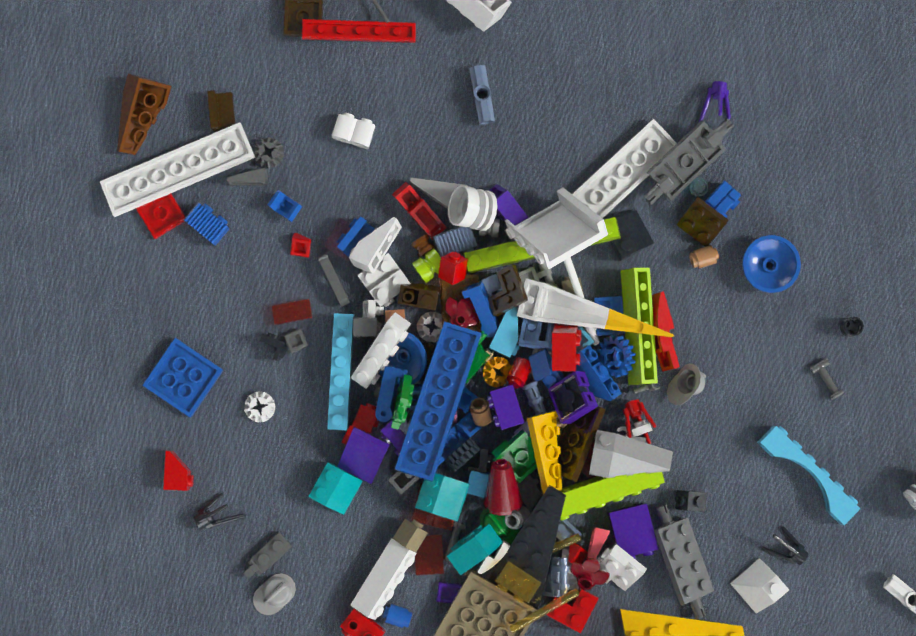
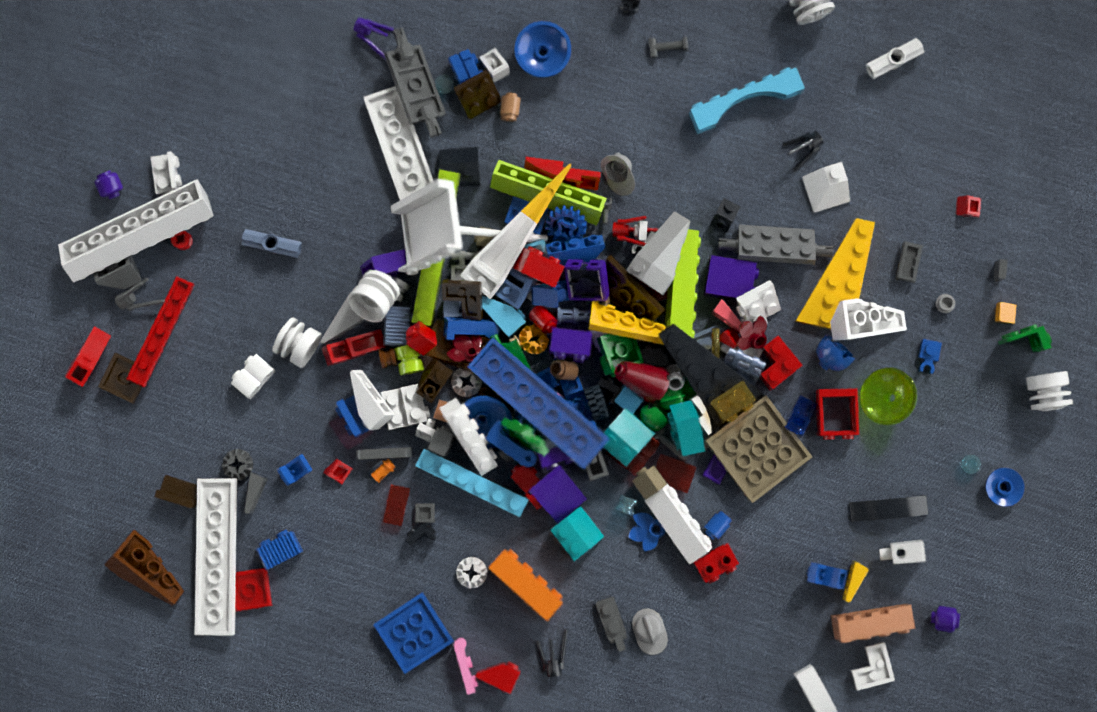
camera: 70 degrees left, 0 degrees up
clear yellow bar [509,588,579,633] -> none
none -> red wheel [171,230,193,250]
none -> white wheel [272,317,322,368]
none -> orange pin [371,459,396,483]
none -> bright pink plate [454,638,478,694]
none -> white slope [479,48,510,82]
none -> orange brick [488,549,563,621]
none -> clear light blue wheel [615,495,638,516]
none -> blue plate [628,513,666,551]
none -> green hair [639,404,669,432]

